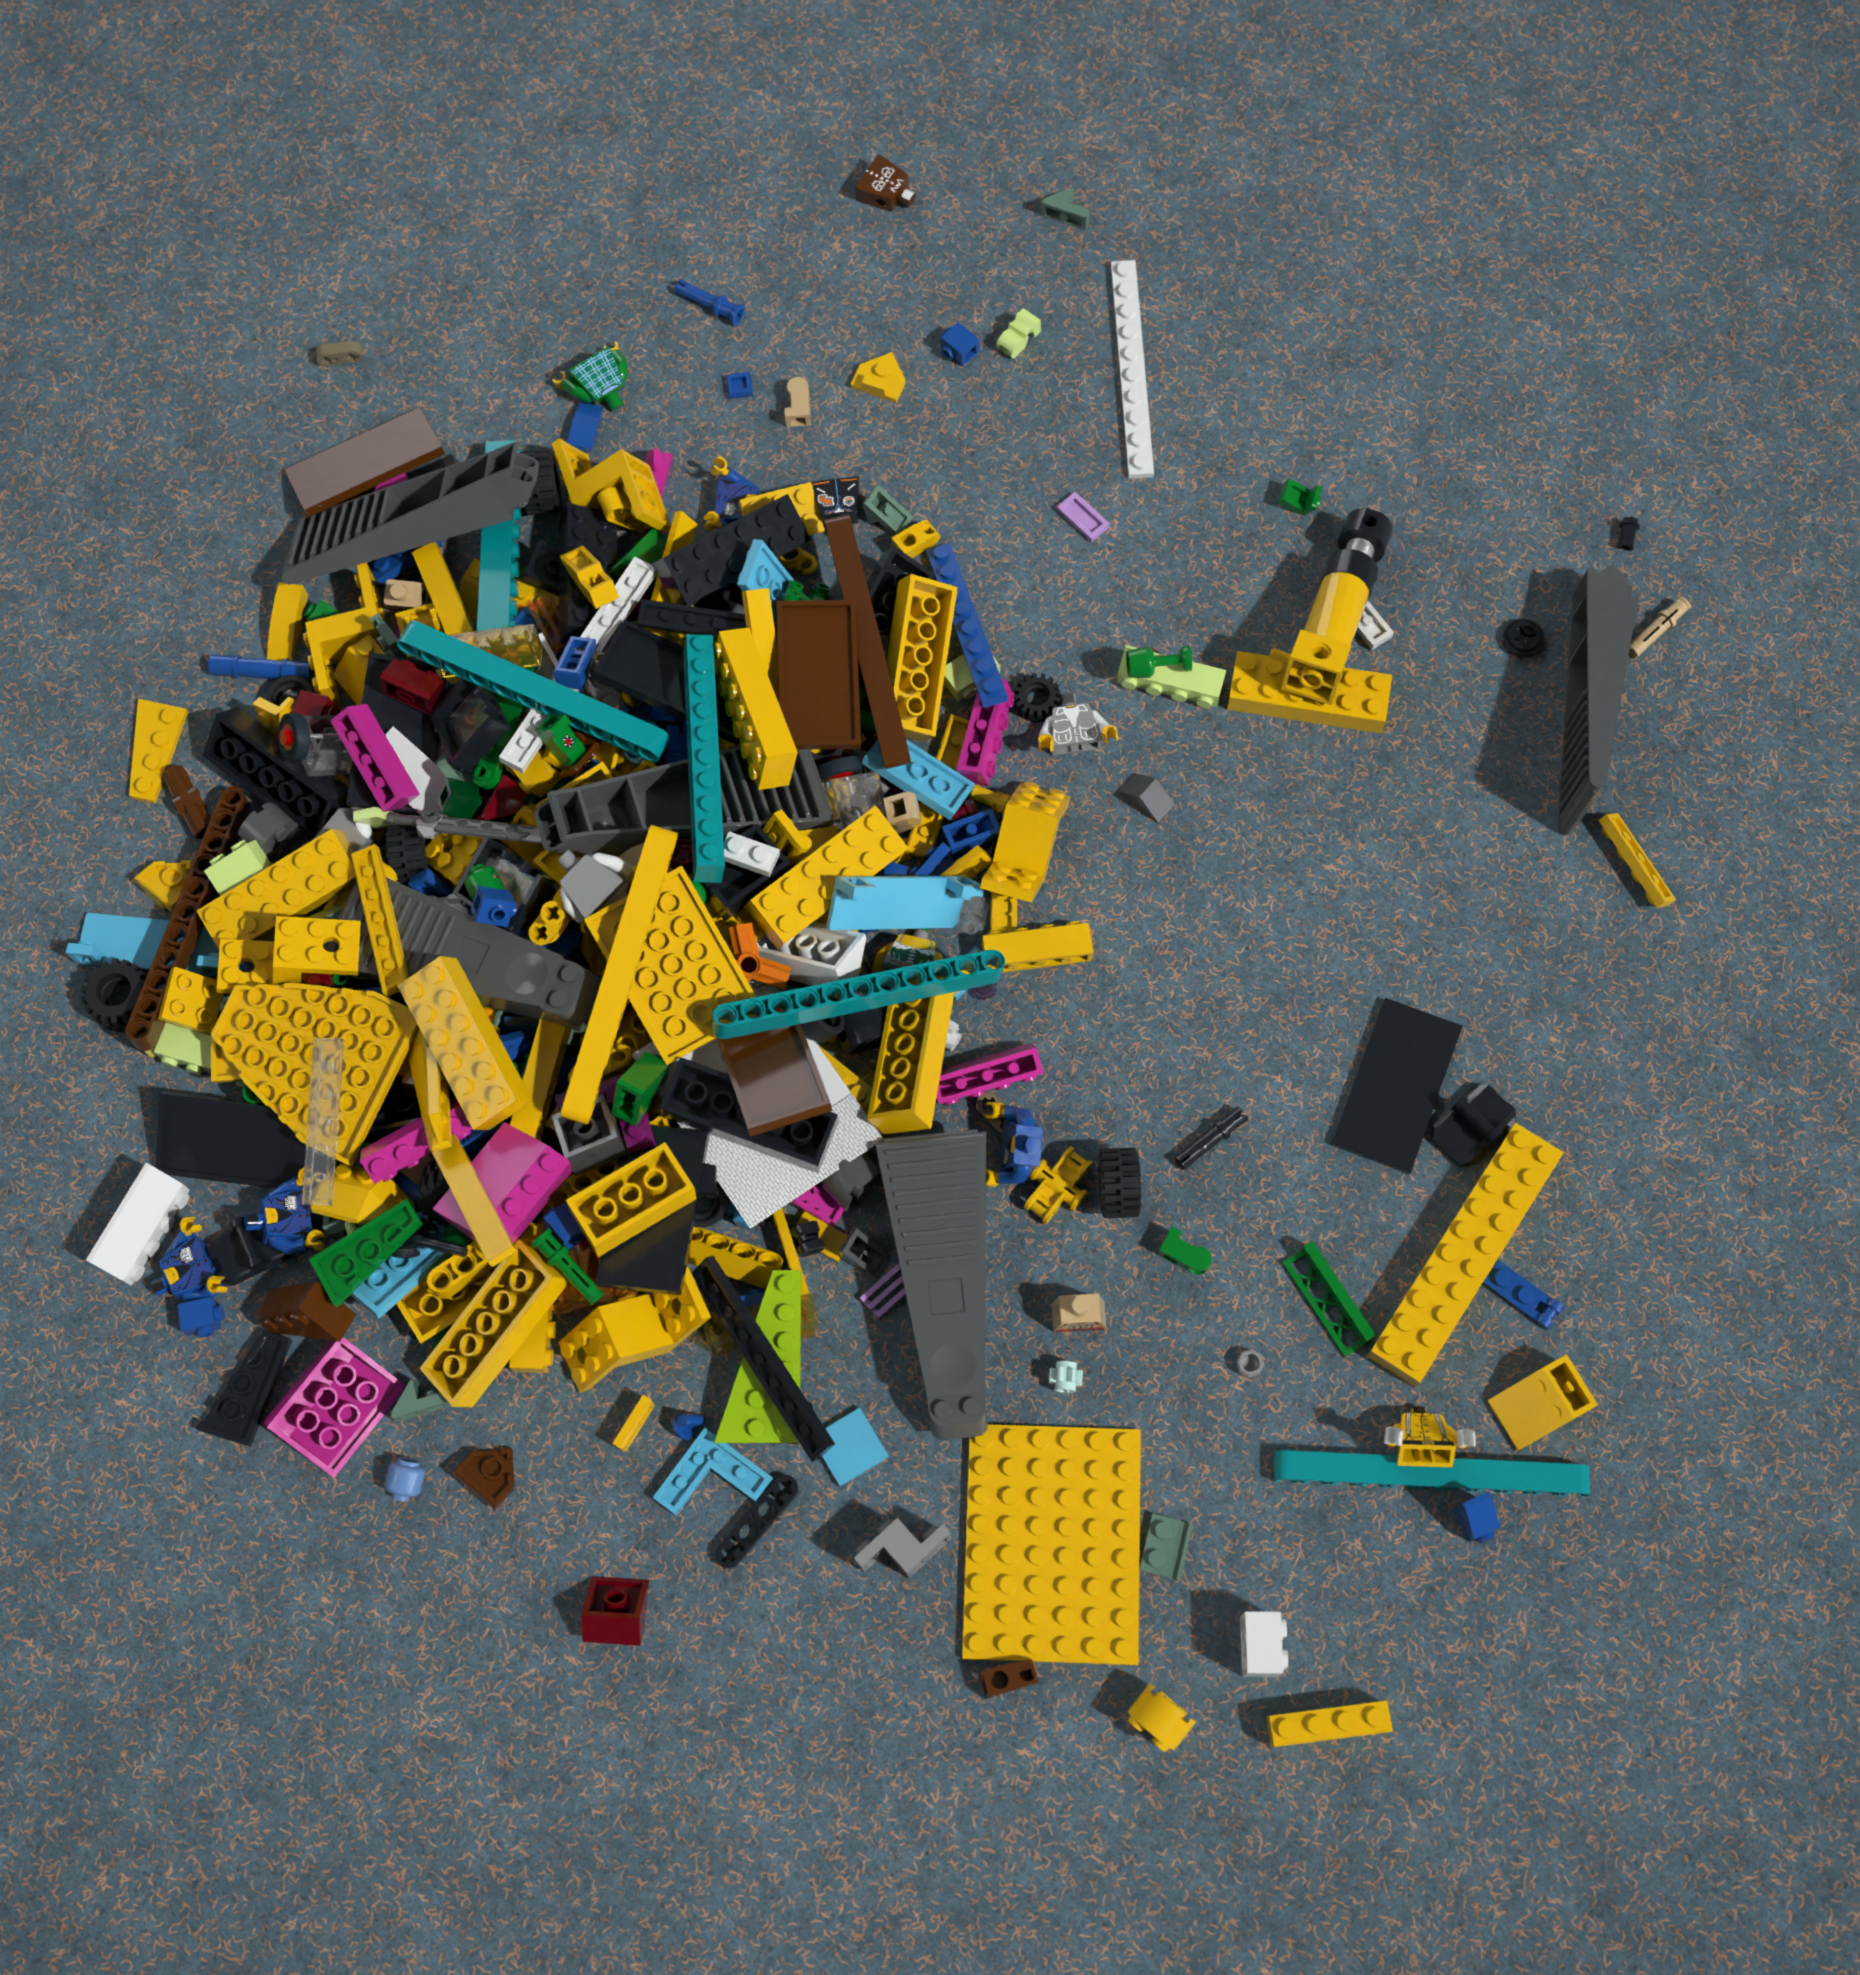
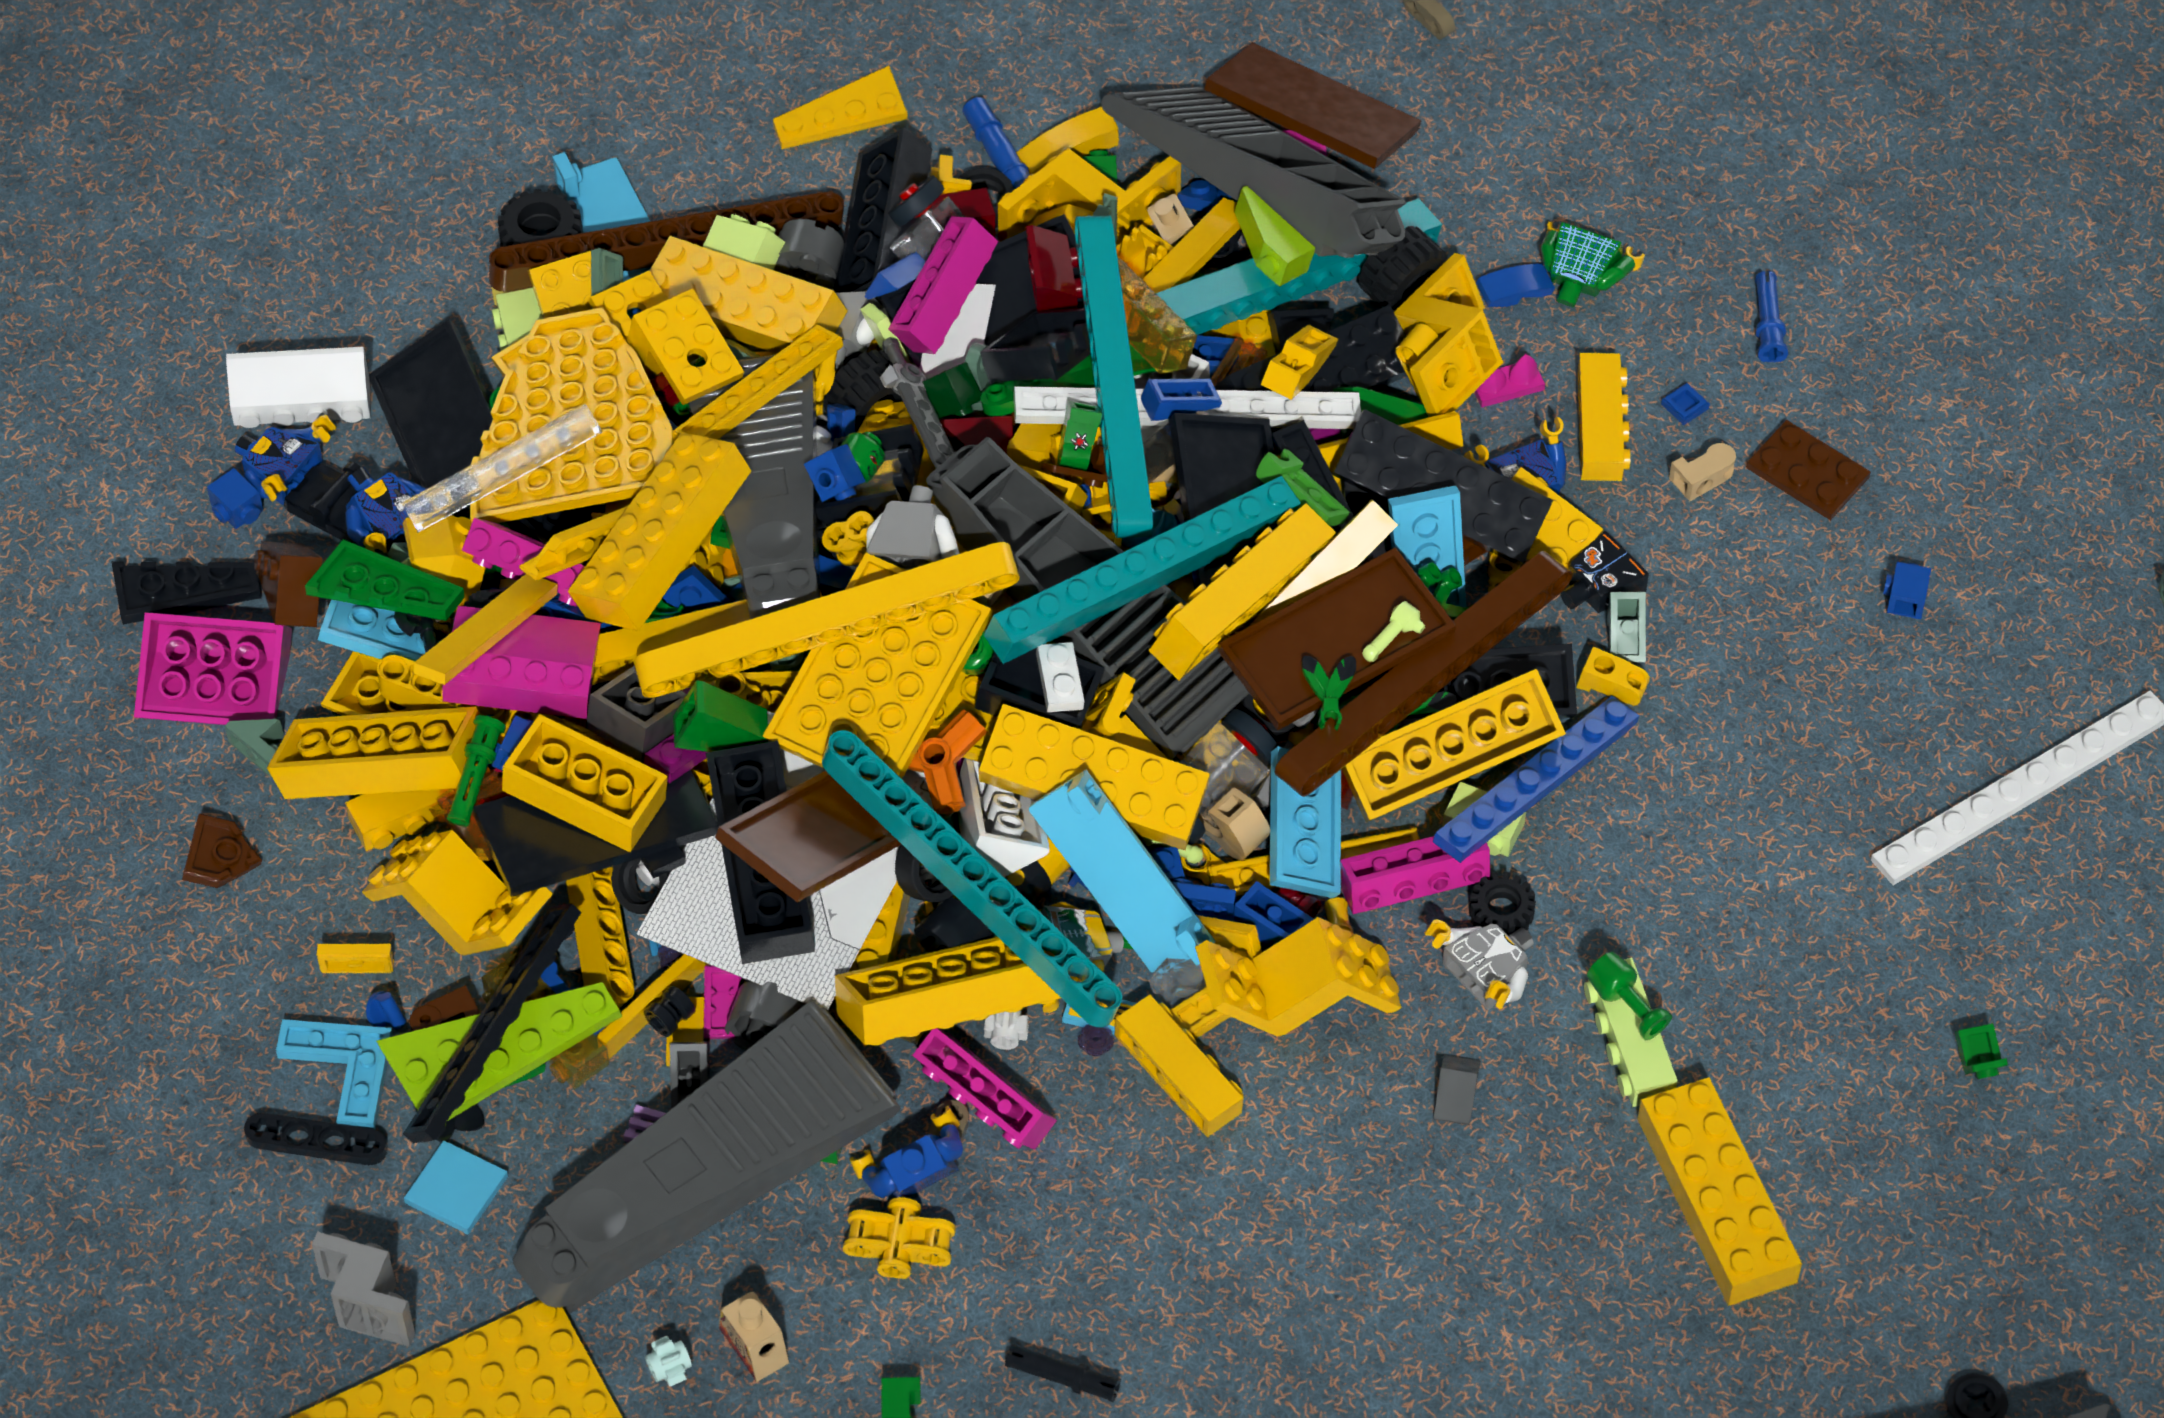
camera: 55 degrees right, 15 degrees down
yellow plate [134,860,193,913] -> none
reddish brown piece [162,765,211,840] -> none
medium blue head [384,1457,425,1502] -> none
dark red slope [581,1576,649,1646] -> none
yellow plate [851,352,906,403] -> none
reddish brown torso [855,154,916,212] -> none
yellowish green leg [996,308,1041,359] -> none
lavender tile [1057,492,1110,543] -> none
black tyre [1098,1147,1141,1219] -> none
yellow piece [1269,508,1392,705] -> none
white plate [1356,601,1394,650] -> none
none -> reddish brown leg [409,985,481,1031]
none -> sand green tile [591,248,623,309]
none -> blue slope [865,252,926,300]
none -> lime slope [1234,186,1316,287]
none -> bright green plate [1256,449,1350,527]
none -> green piece [1301,656,1356,731]
none -> yellowish green piece [1362,601,1425,662]
none -> yellow brick [1577,353,1630,481]
none -> reddish brown plate [1746,420,1871,521]

